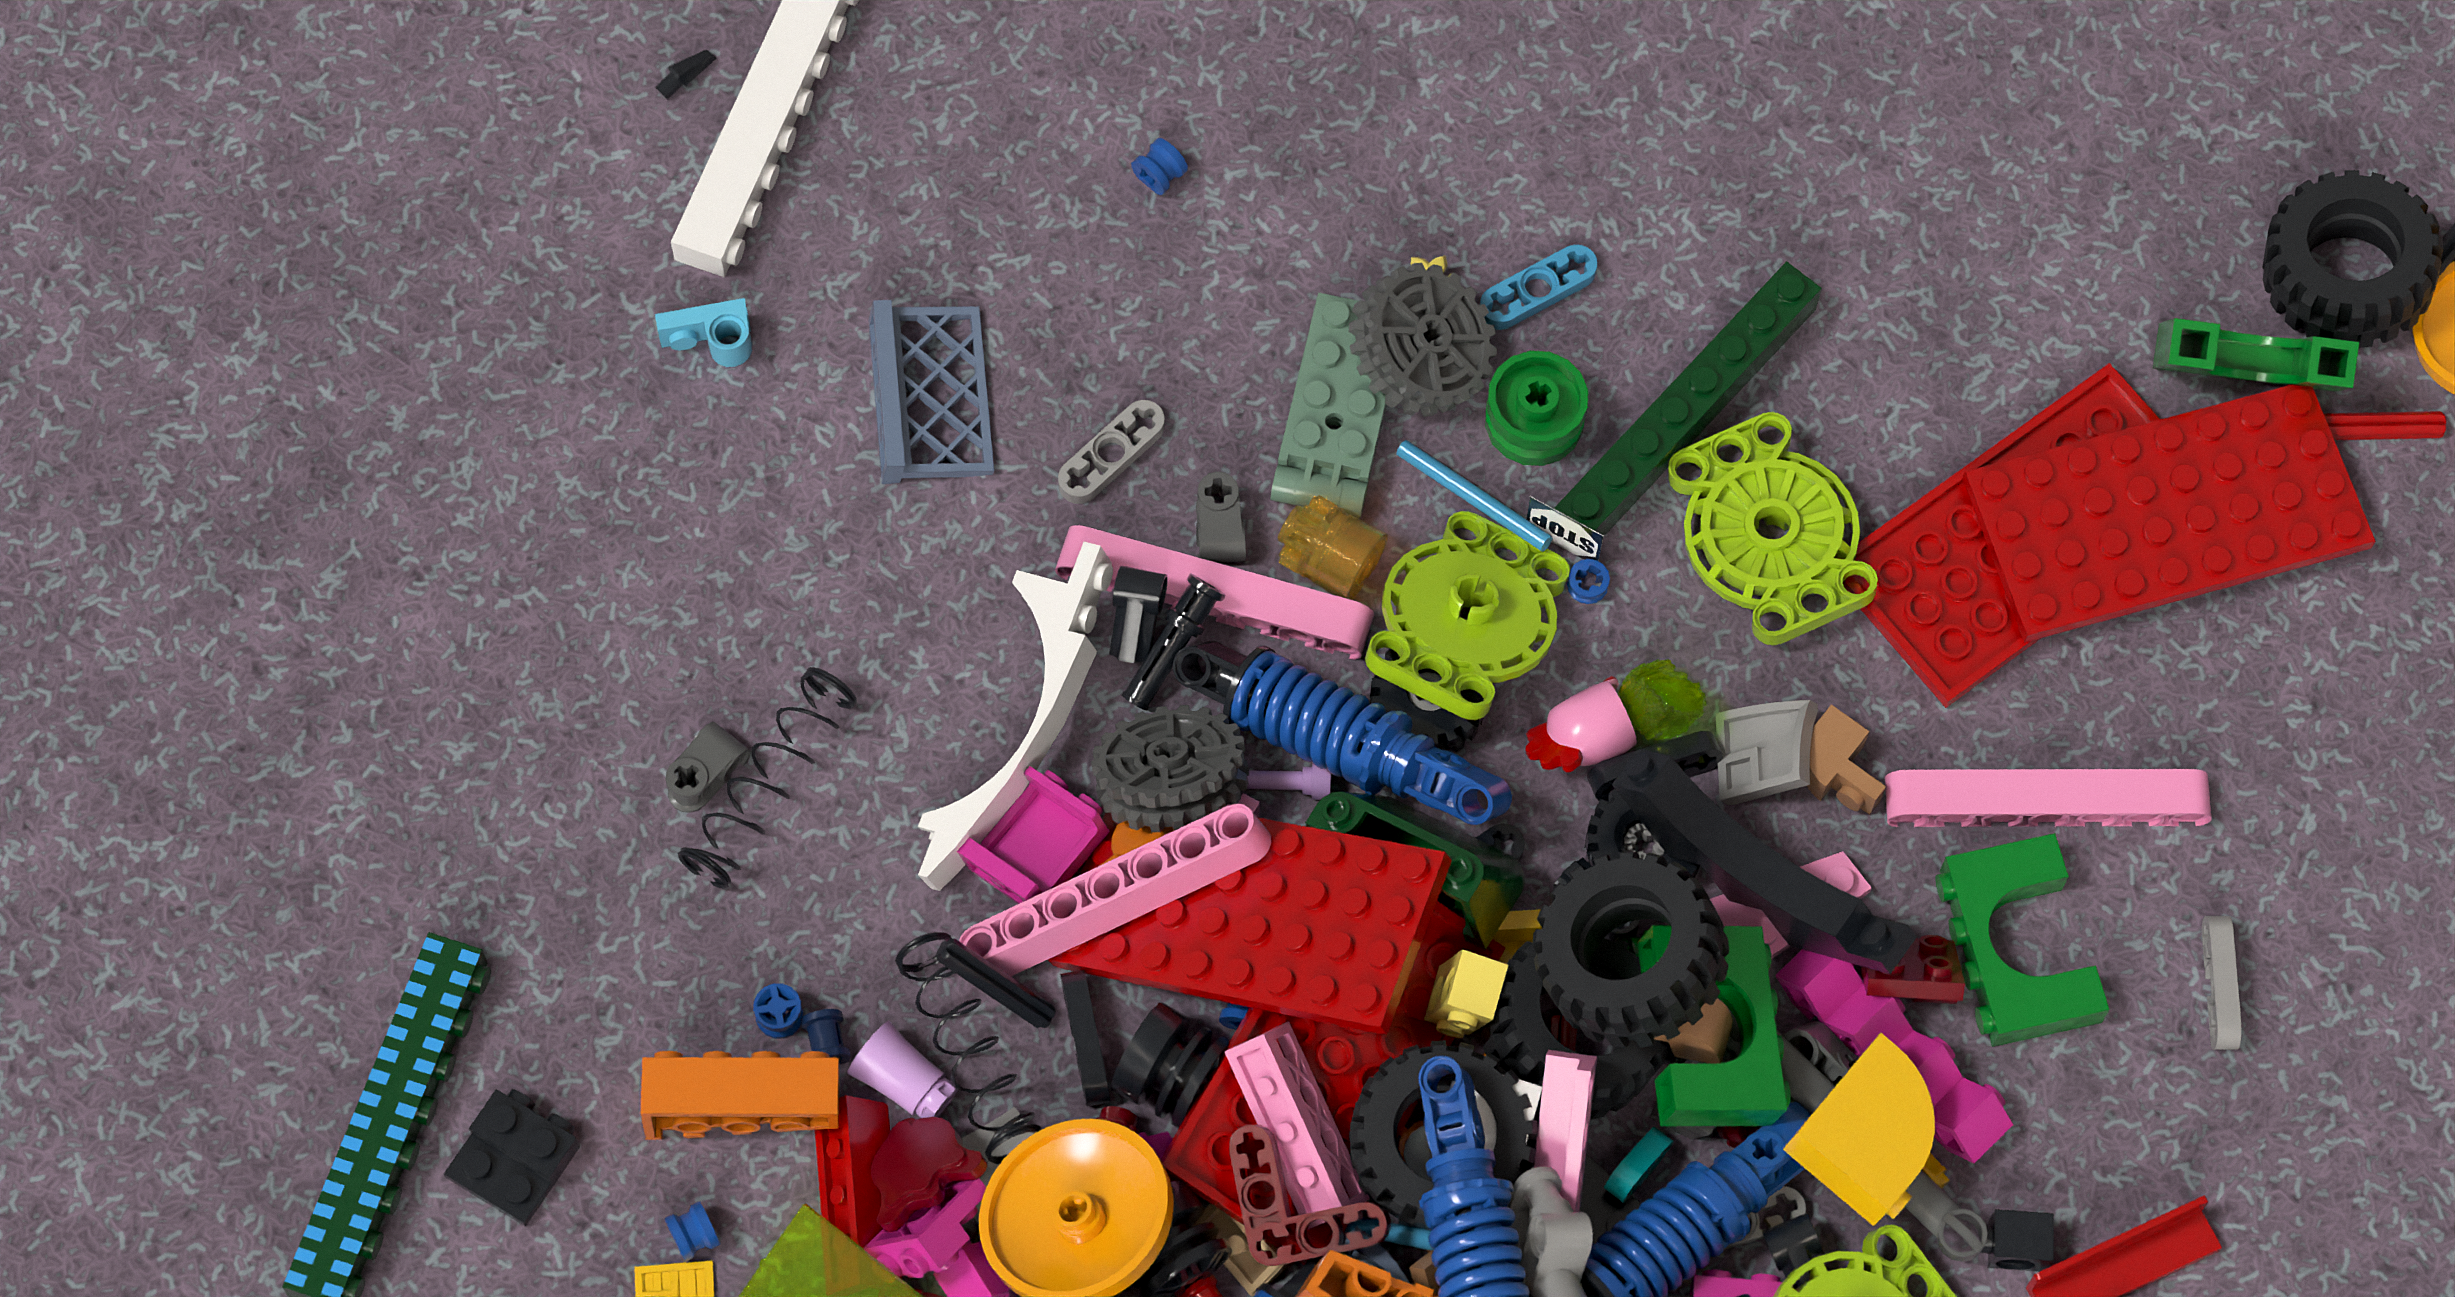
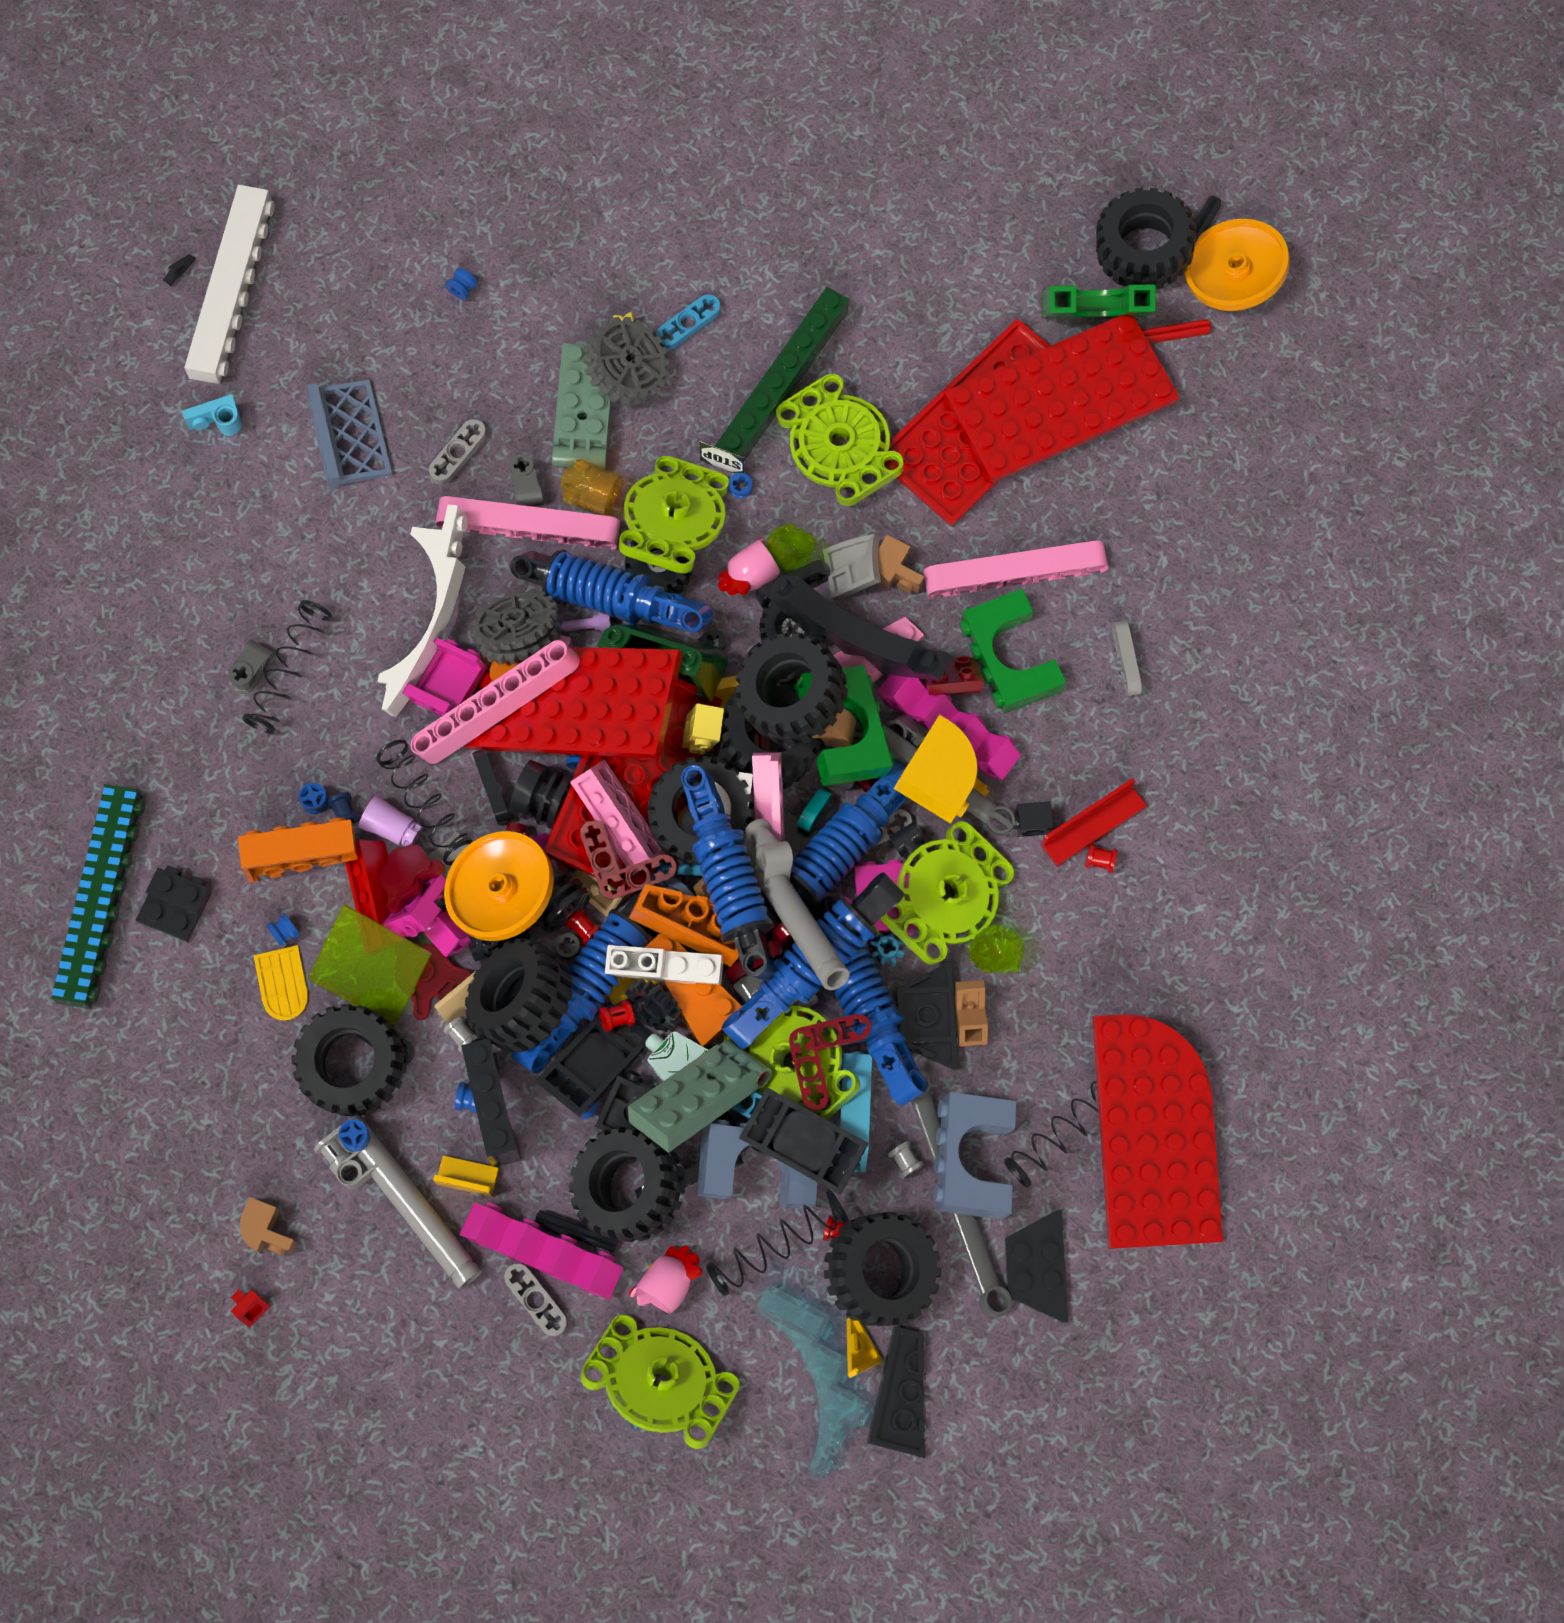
camera: 10 degrees left, 5 degrees up
black axle [936,938,1056,1028] -> none
black piece [1109,565,1168,663] -> none
black pin [1122,573,1226,711] -> none
dark azure bar [1396,440,1553,552] -> none
green wheel [1485,351,1588,466] -> none

